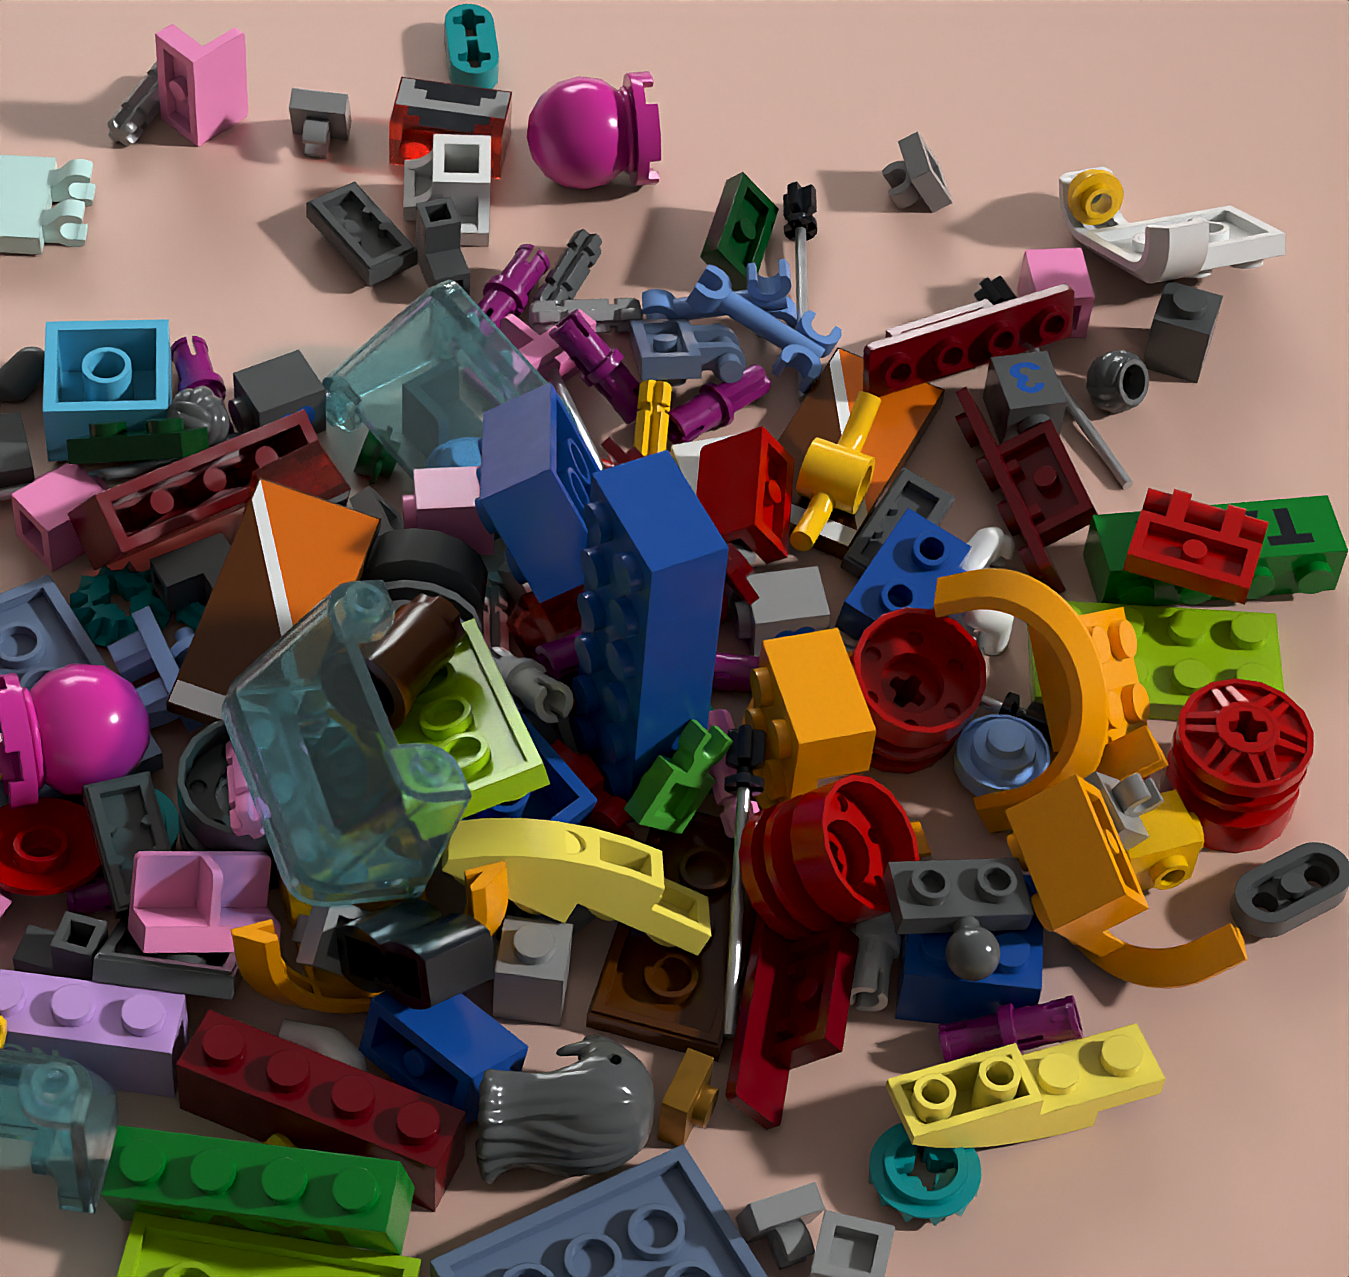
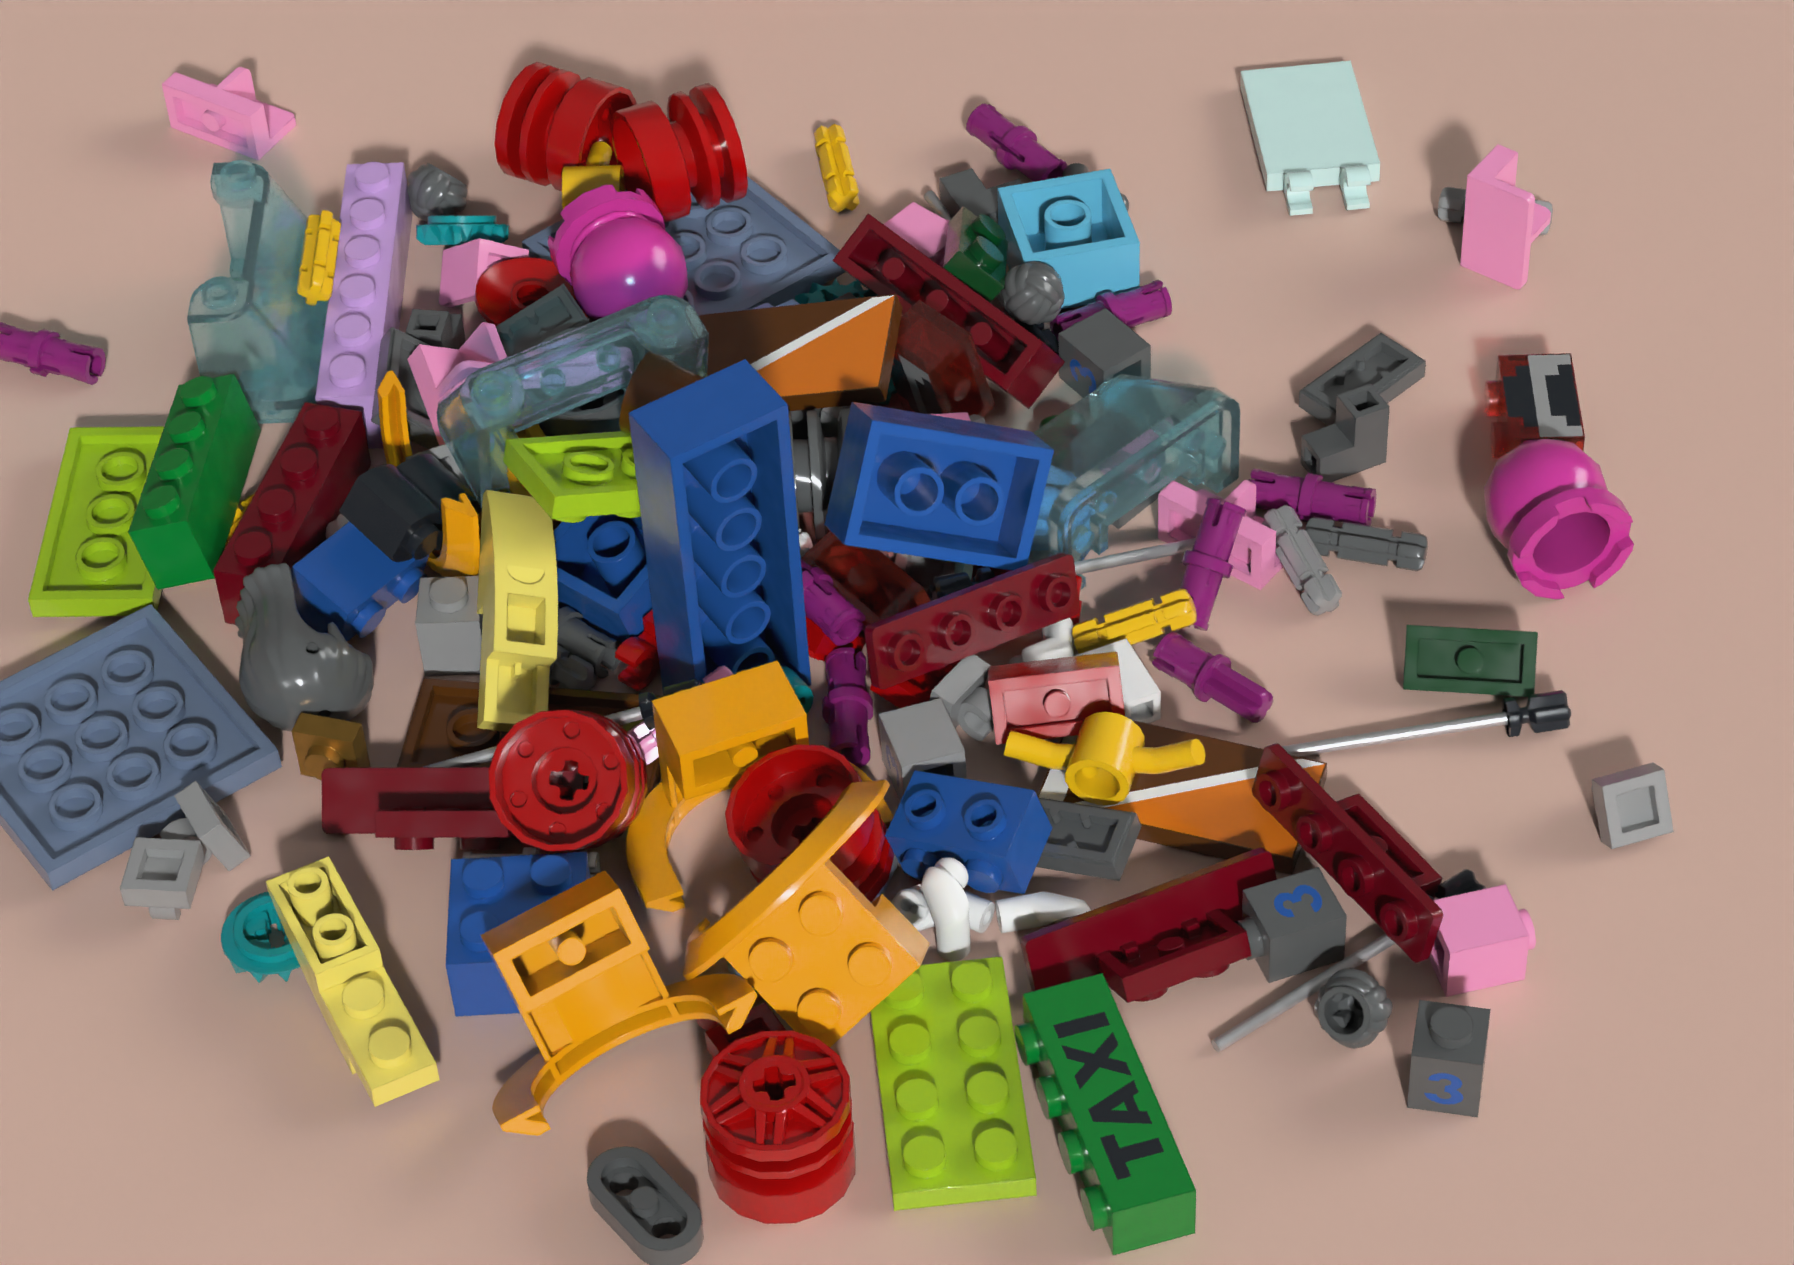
camera: 90 degrees right, 5 degrees down
light grey tile [289,88,352,159] -> none
white brick [403,134,491,246] -> none
teal beam [444,4,499,90] -> none
bright green plate [624,719,734,834] -> none
sand blue plate [630,318,746,387] -> none
medium blue bar [642,259,798,337] -> none
medium blue bar [686,264,842,393] -> none
dark grey plate [882,858,1034,981] -> none
magenta pin [938,995,1083,1063] -> none
white piece [1059,166,1285,283] -> none
yellow plate [1067,169,1124,225] -> none
light grey tile [1084,771,1164,850] -> none
red plate [1123,488,1269,605] -> none
yellow brick [1125,789,1204,891] -> none

